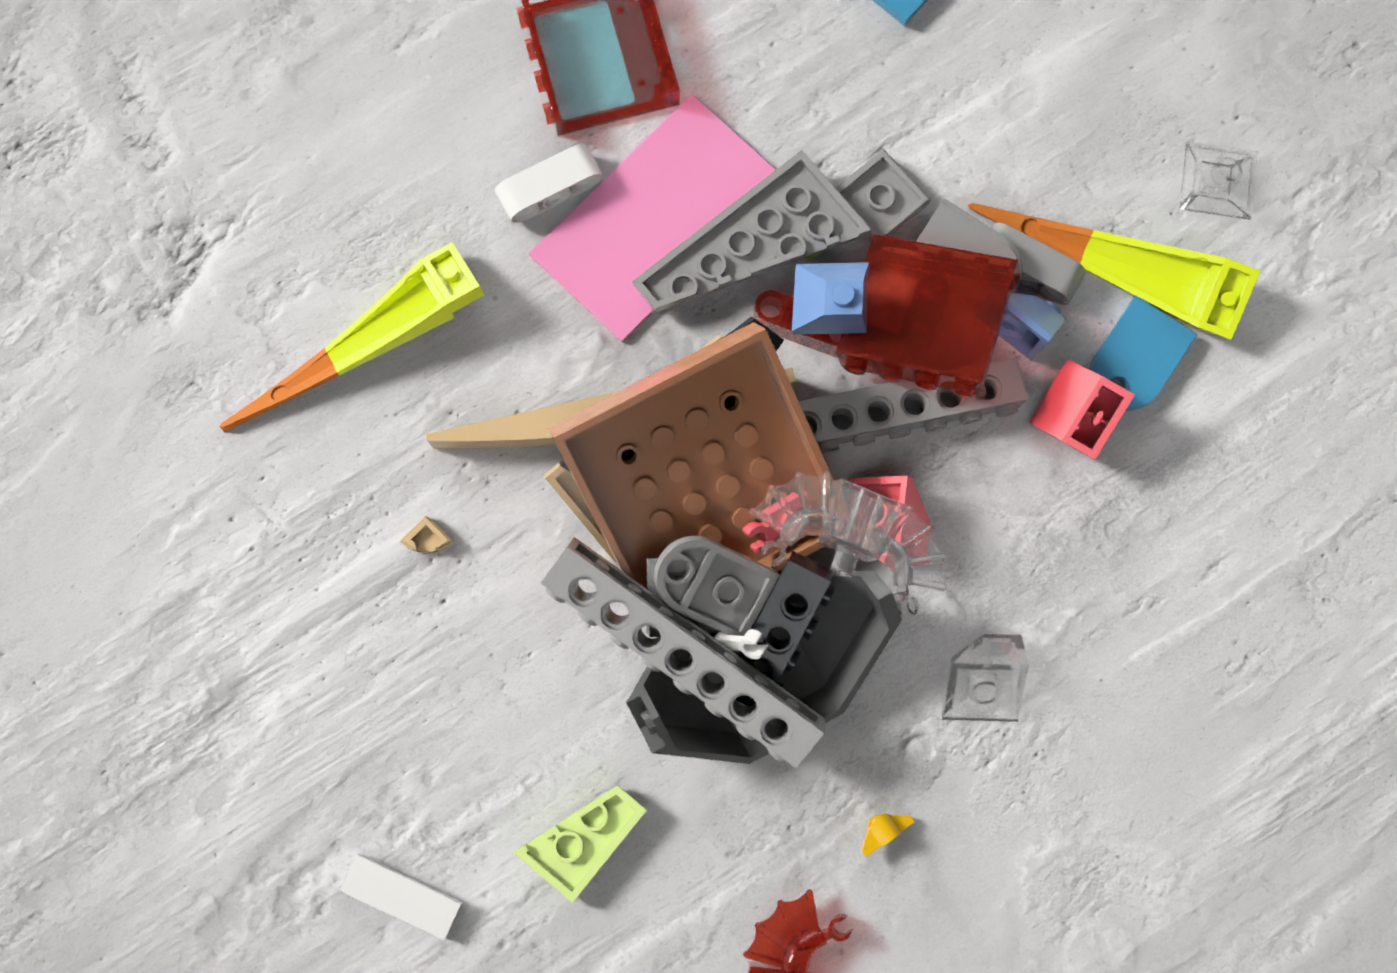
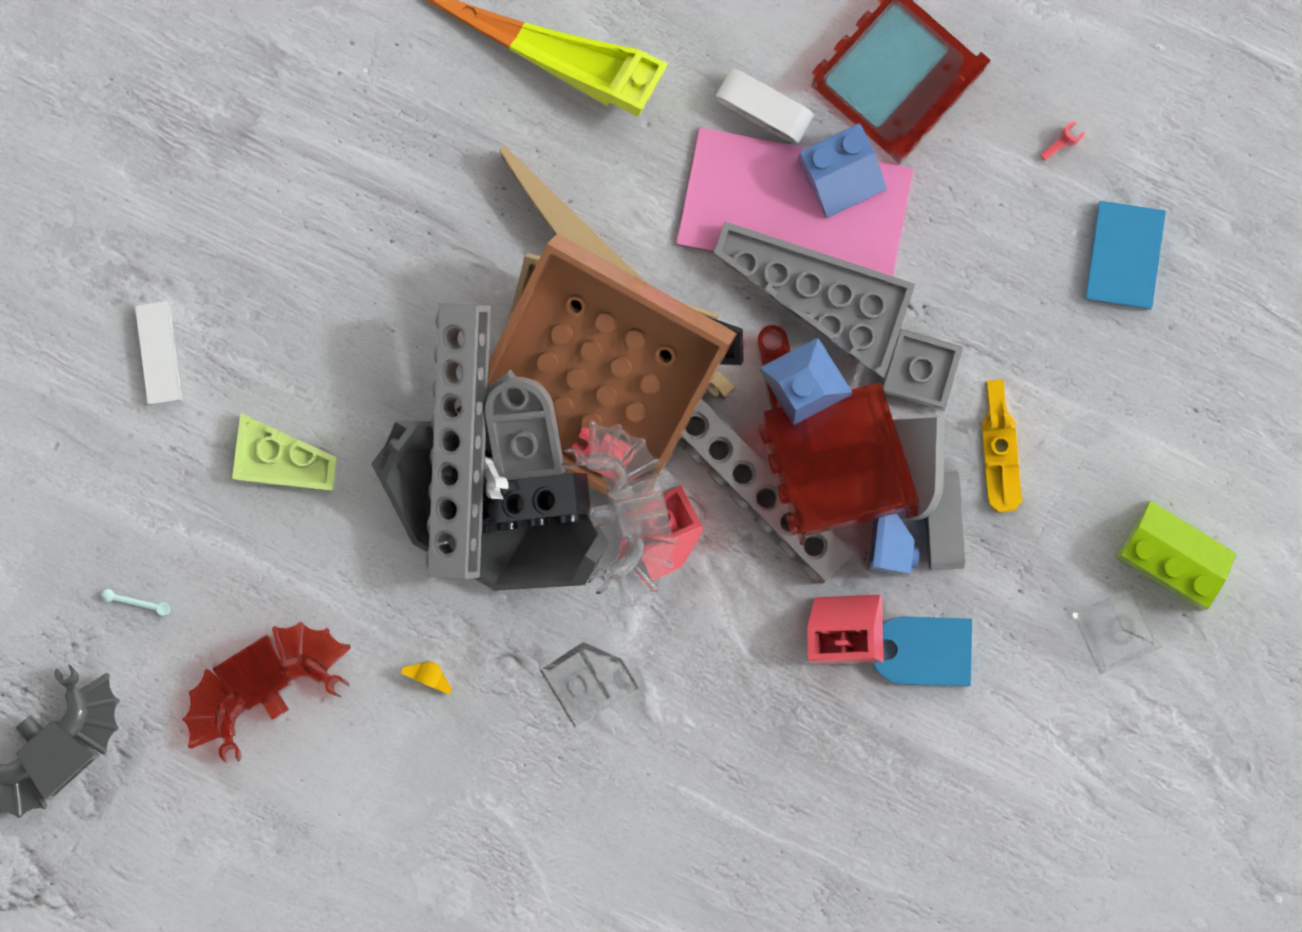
camera: 60 degrees right, 5 degrees up
tan tile [400,515,454,553] -> none
neon yellow plate [968,203,1261,340] -> none
none -> medium blue slope [798,123,887,218]
none -> yellow piece [982,379,1022,513]
none -> lime slope [1115,500,1237,611]

